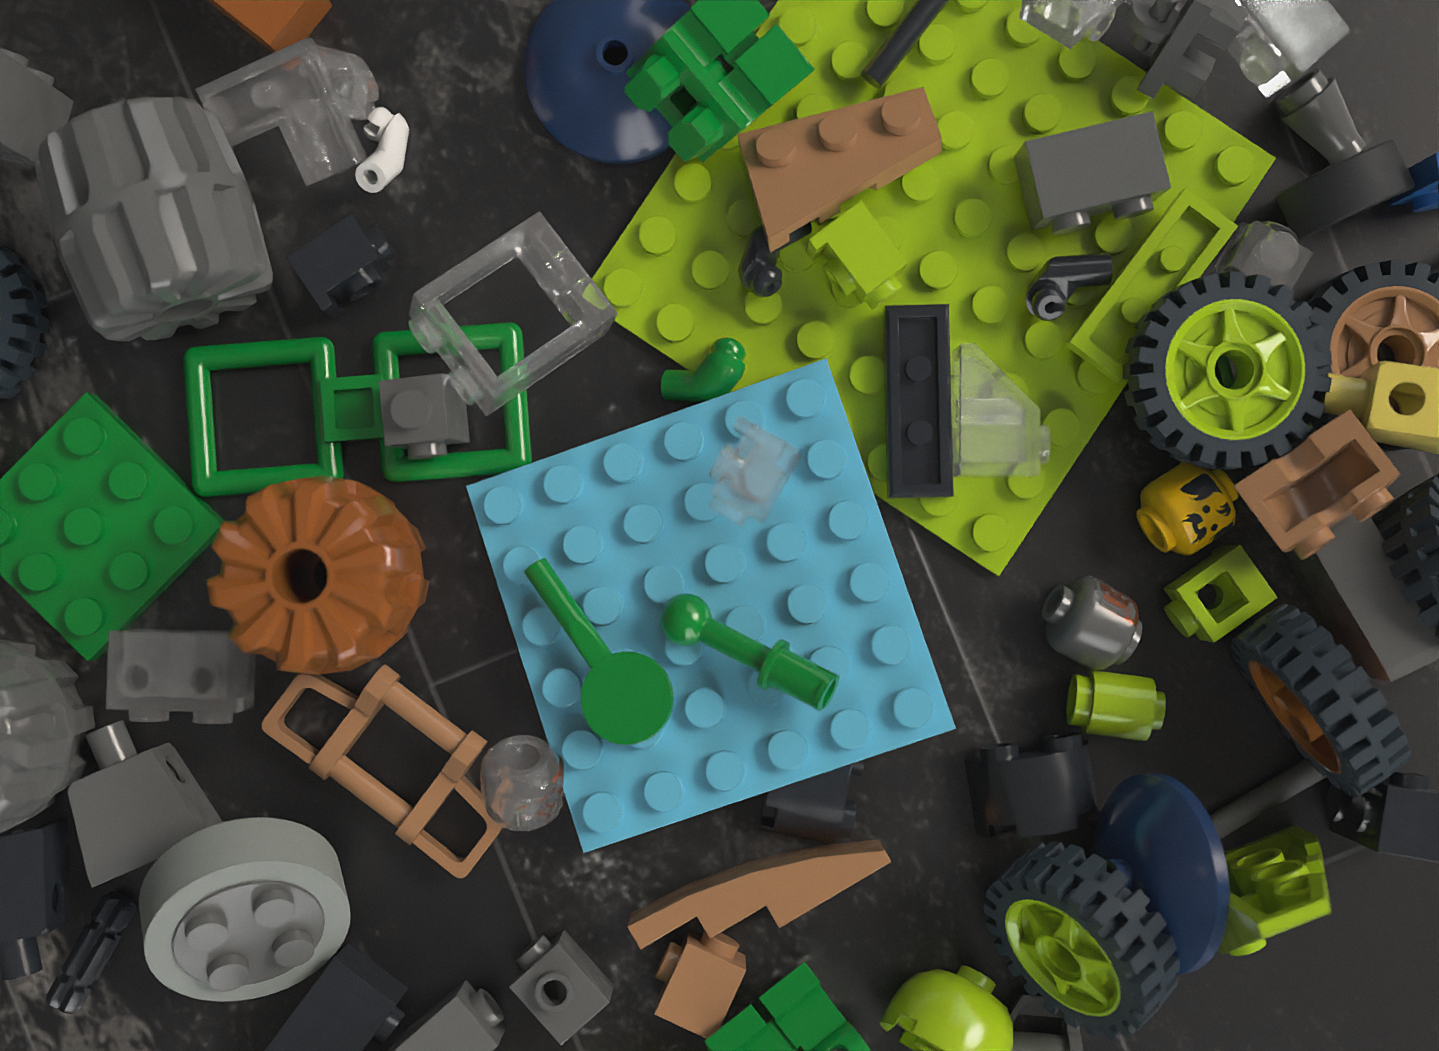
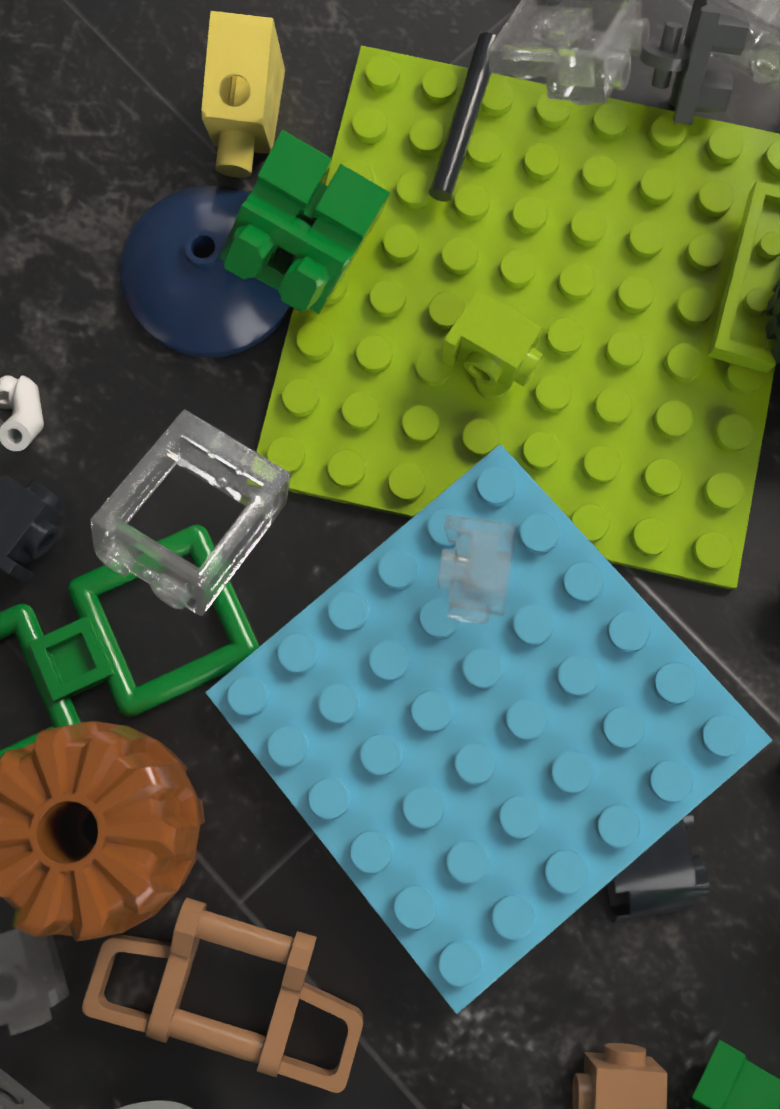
camera: 20 degrees left, 10 degrees down
dark grey brick [379,373,470,459] -> none
clear head [480,735,565,831] -> none
green piece [524,558,674,745] -> none
medium nougat slope [627,840,891,949] -> none
green pin [659,593,840,711] -> none
green arm [661,337,746,402] -> none
medium nougat wing [737,87,942,252] -> none
black arm [738,222,812,298] -> none
black tile [883,304,954,499] -> none
clear slope [952,343,1051,478] -> none
dark grey brick [1014,111,1171,235] -> none
black arm [1025,253,1113,321] -> none

